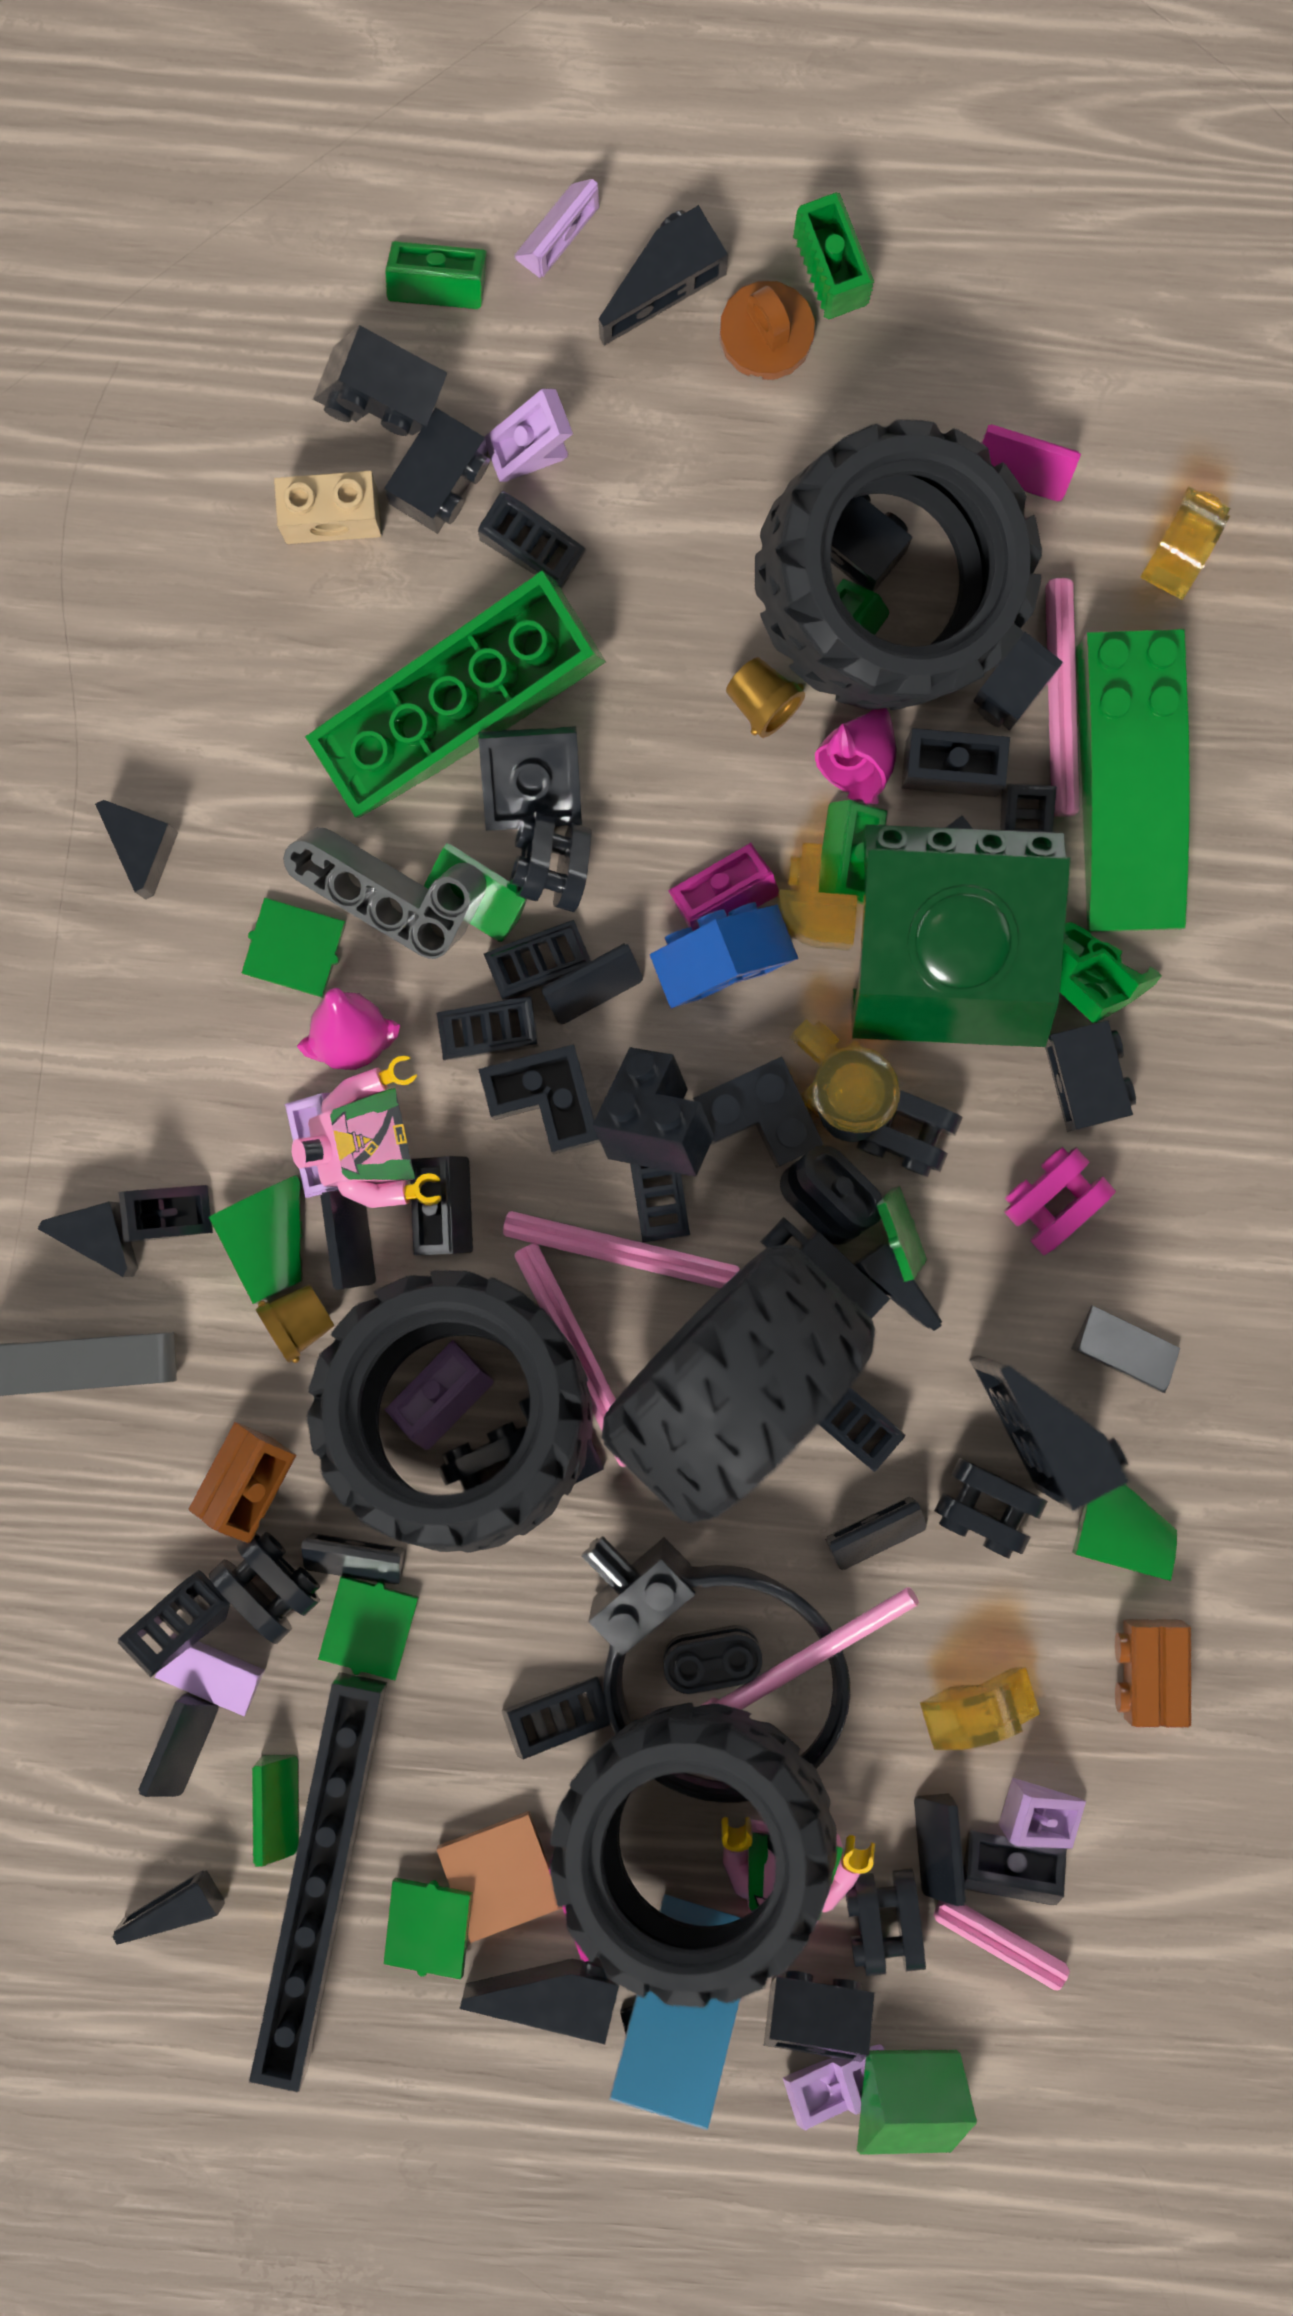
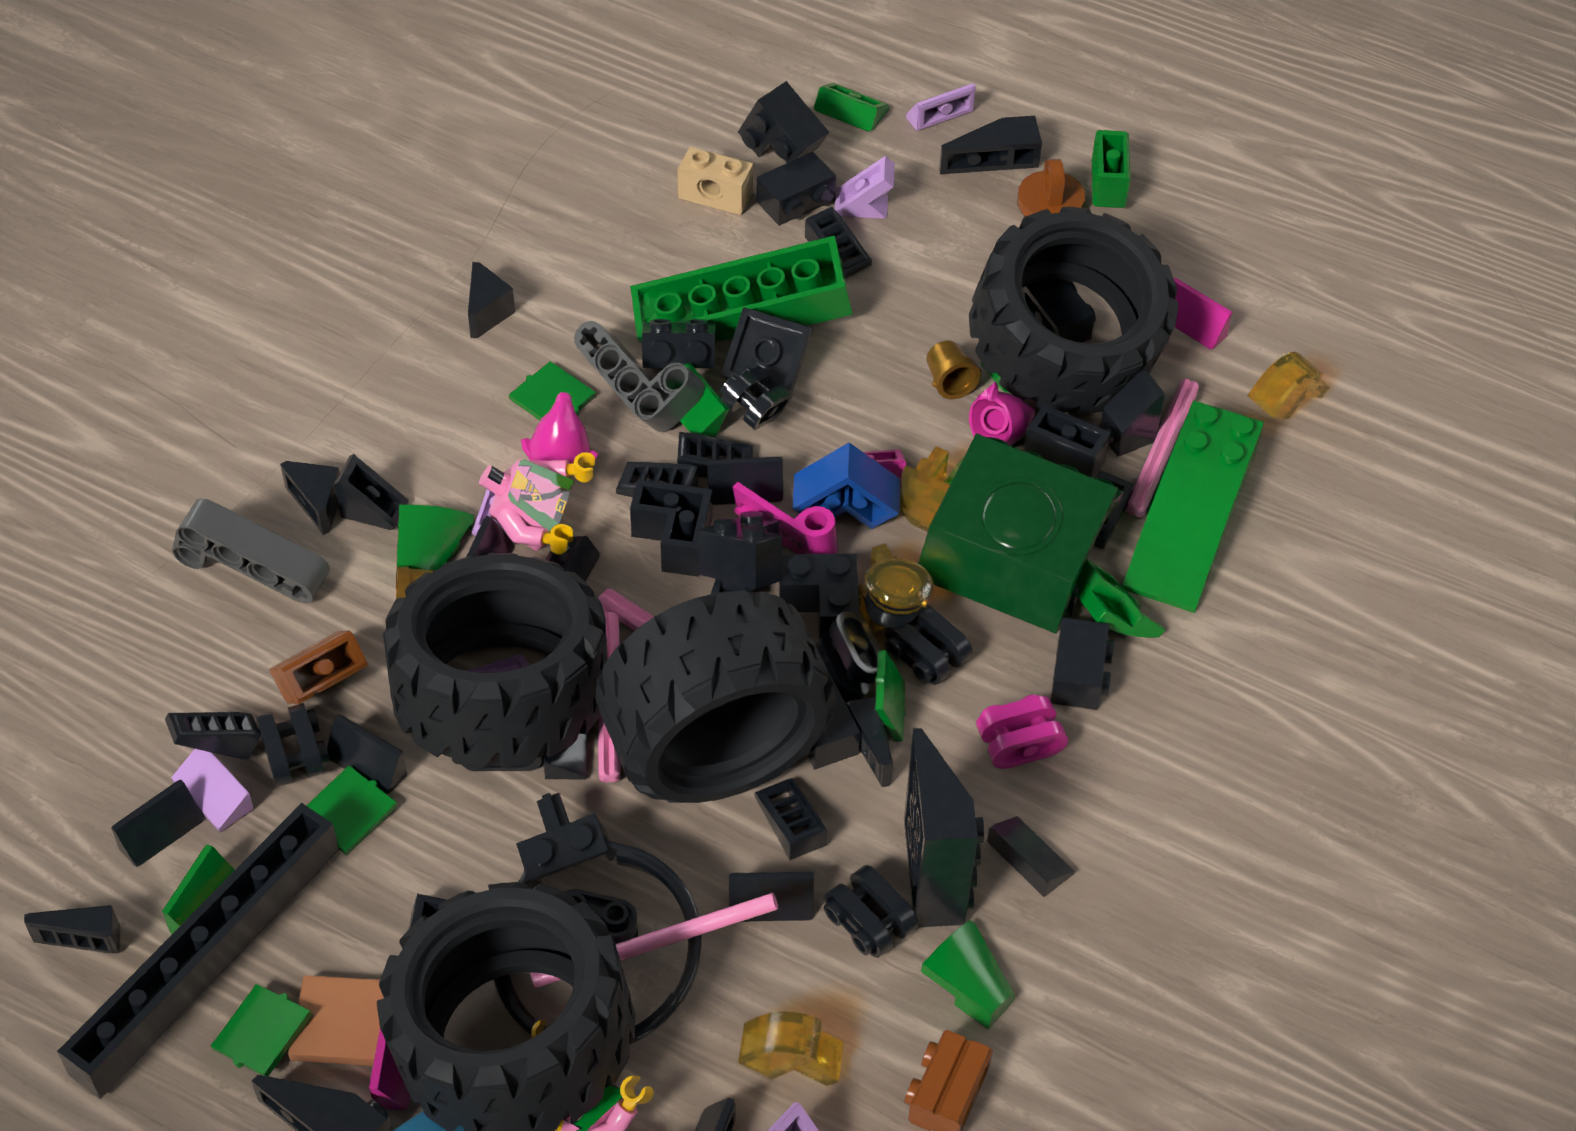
camera: 25 degrees right, 35 degrees down
none -> black brick [642,319,715,368]
none -> dark pink door [733,482,838,554]

